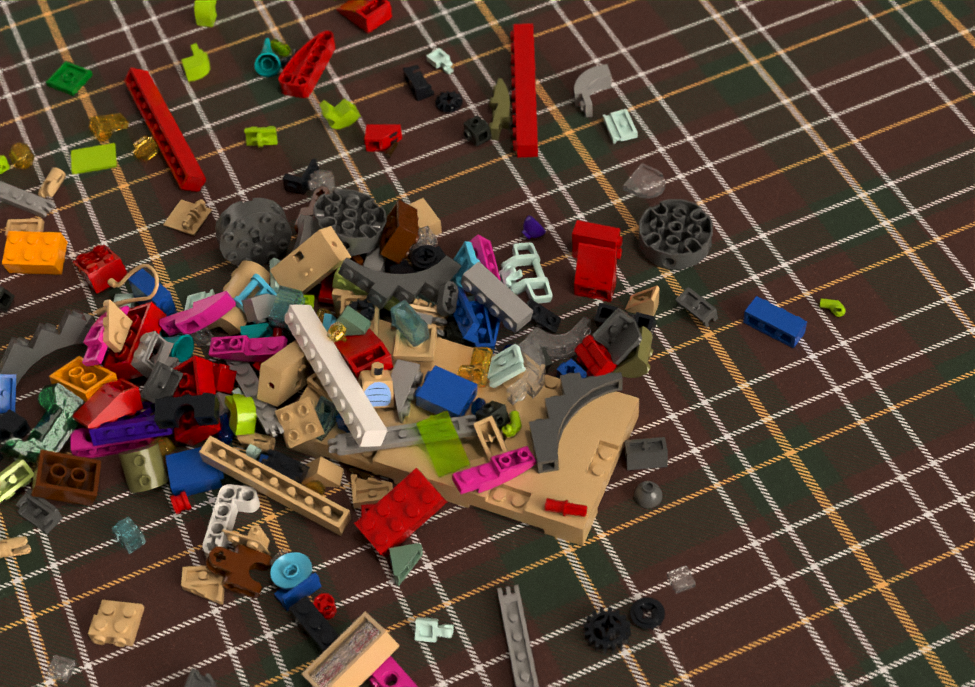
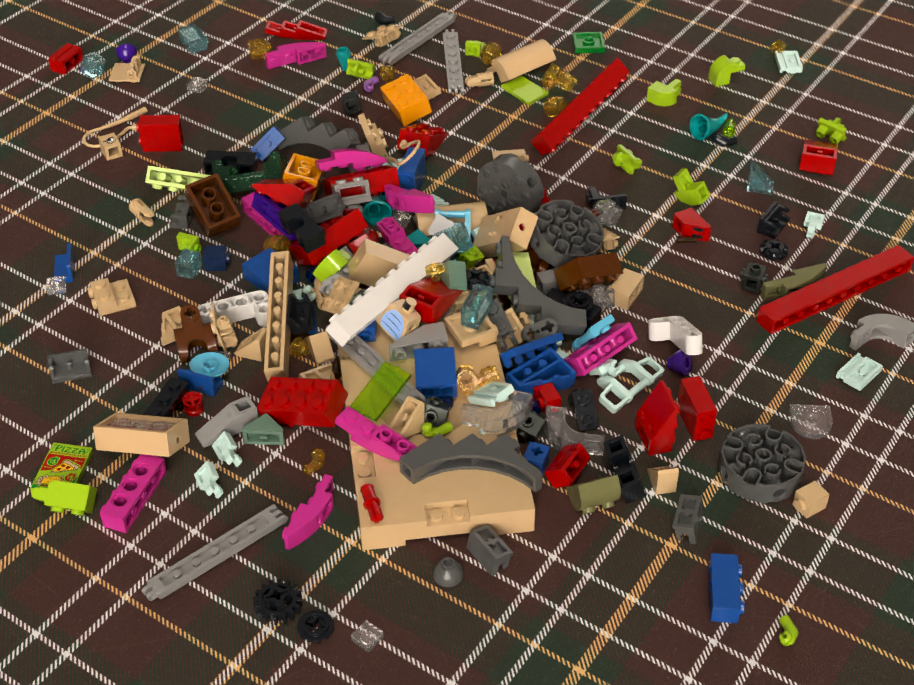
camera: 55 degrees right, 10 degrees down
tan wing [103,299,133,353] -> none
olive brick [119,443,169,493] -> none
red wheel [169,490,192,515] -> none
red beam [278,31,336,98] -> none
light grey brick [461,262,533,333] -> none
dark grey bracket [593,308,642,365] -> none
none -> blue panel [54,243,75,284]
none -> lime bracket [176,232,202,260]
none -> light grey slope [195,396,258,448]
none -> dark blue brick [203,245,231,271]
none -> light aqua plate [212,431,243,468]
none -> tan slope [234,327,266,362]
none -> dark pink slope [282,474,334,550]
none -> clear yellow arm [302,448,325,475]
none -> tan plate [358,113,388,156]
none -> tan brick [487,39,557,83]
none -> red brick [533,382,561,416]
none -> white beam [648,316,703,355]
none -> clear light blue slope [746,160,774,194]
none -> tan brick [792,481,830,518]

